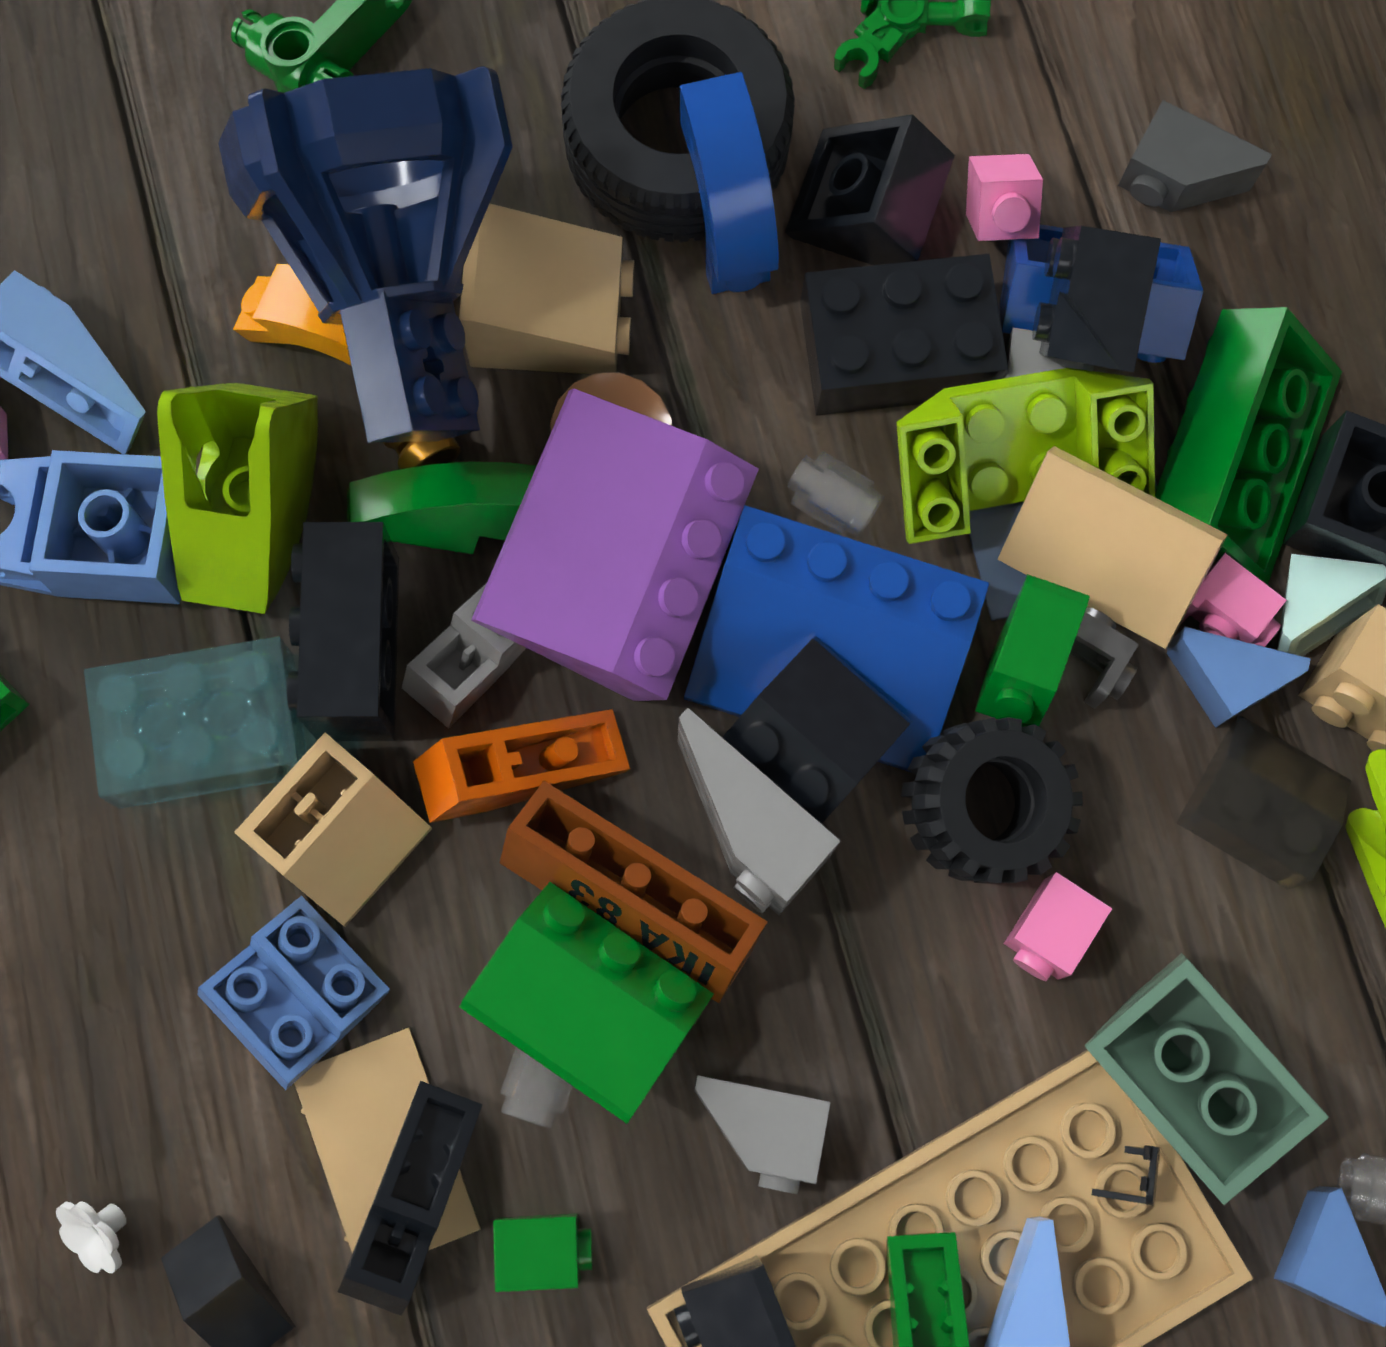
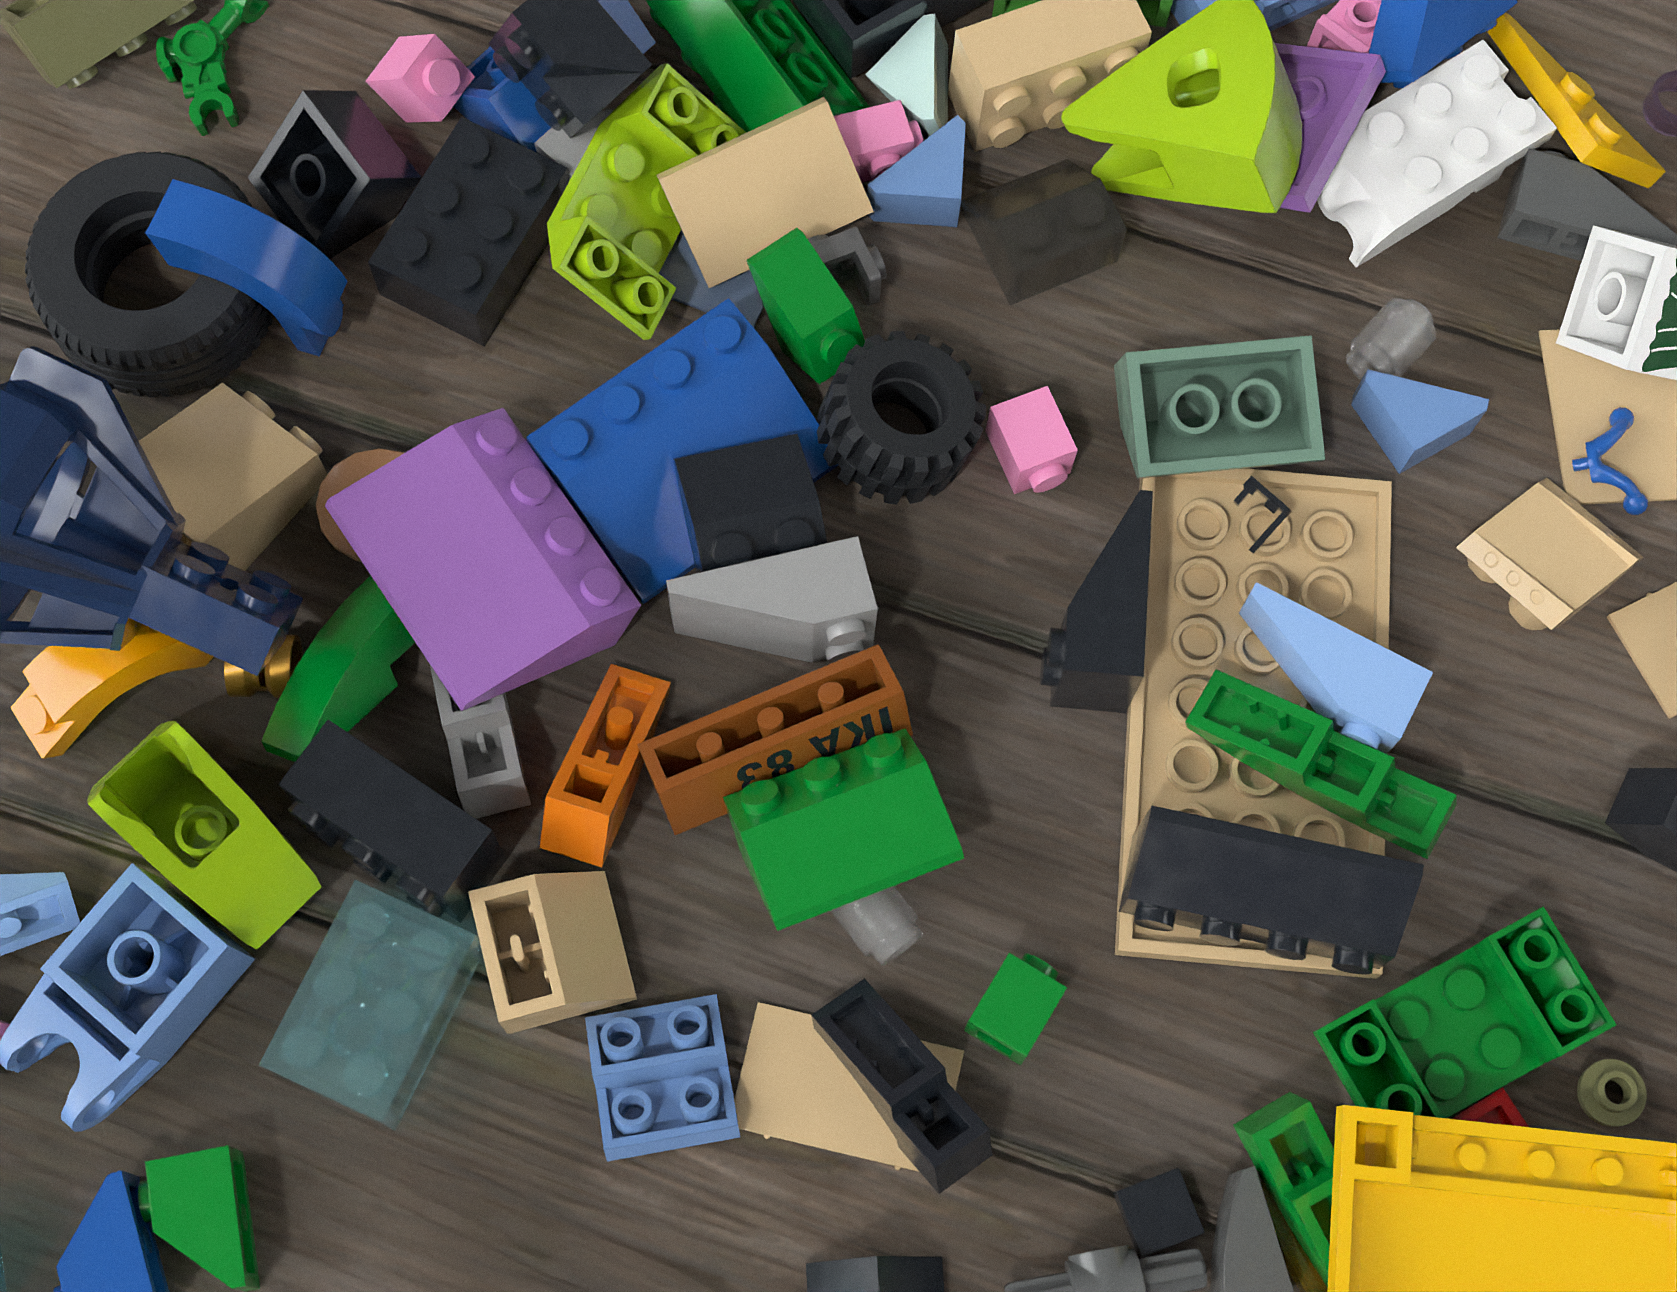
camera: 55 degrees left, 5 degrees down
light grey slope [694,1076,831,1194] -> none
clear brick [787,451,884,538] -> none
none -> black slope [1040,490,1153,713]

